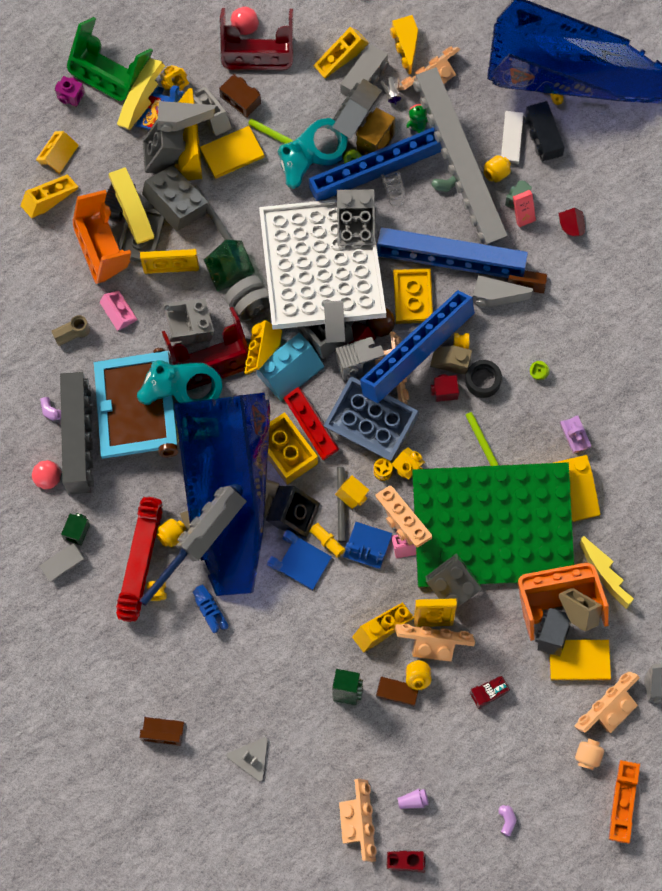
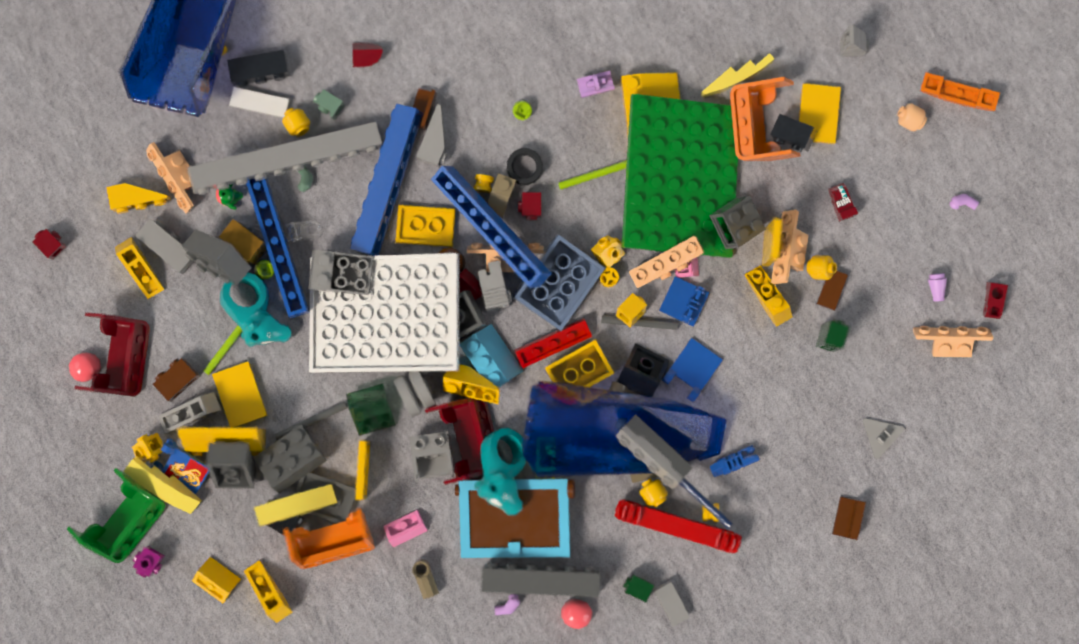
camera: 85 degrees left, 15 degrees up
light grey slope [157,101,215,132] -> none
yellow pin [310,523,345,558] -> none
light grey slope [324,301,345,343] -> none
flat silver piece [381,76,401,105] -> none
coral tile [513,190,536,228] -> none
dark tan slope [559,588,602,631] -> none
light nougat bracket [574,672,640,733] -> none

